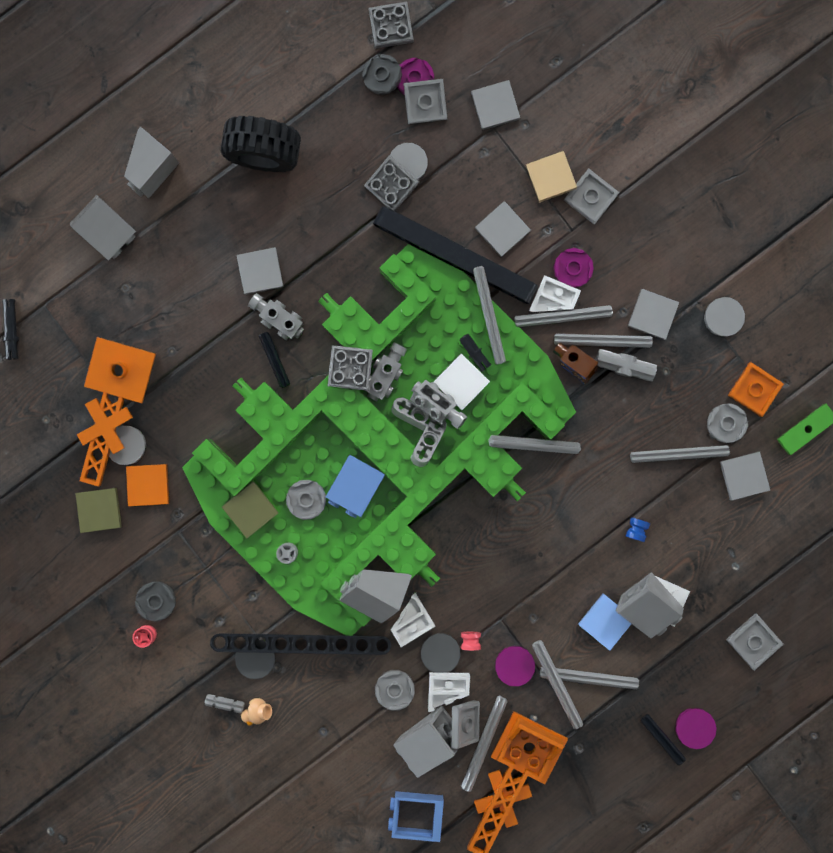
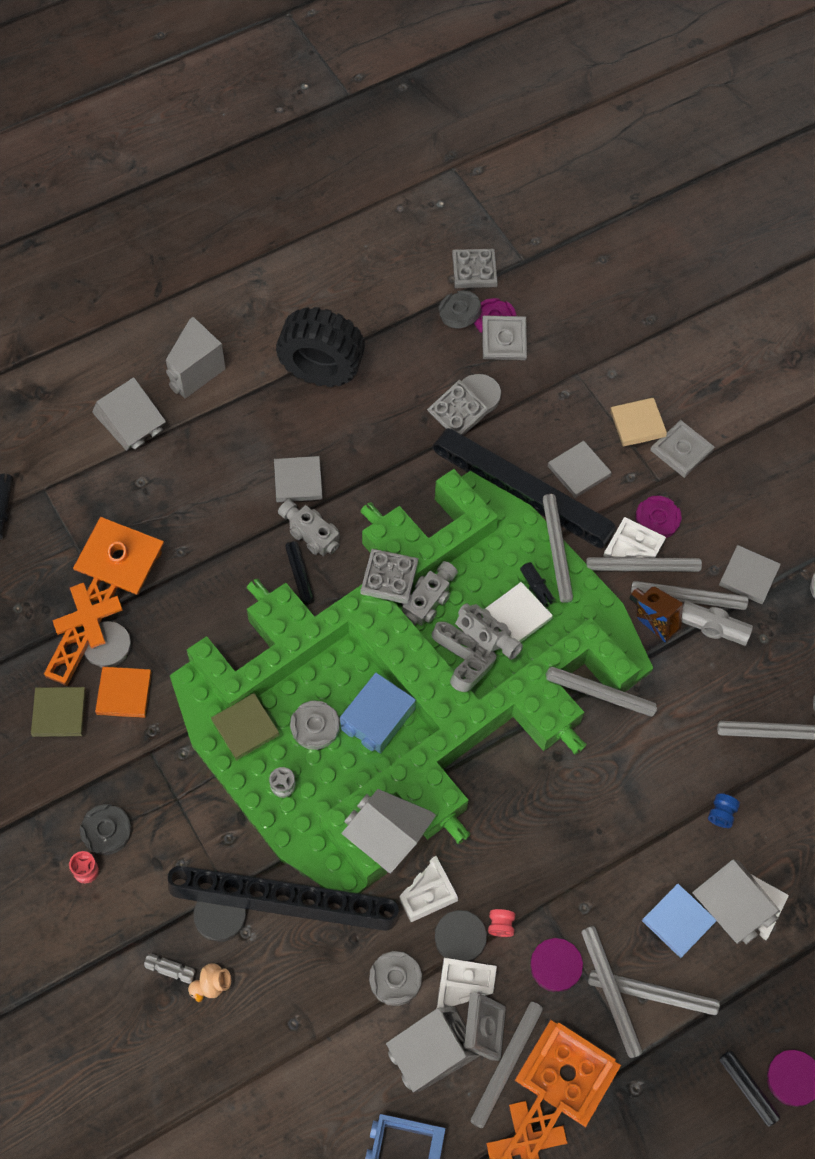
camera: 10 degrees right, 25 degrees down
light grey tile [471,80,520,130] -> none

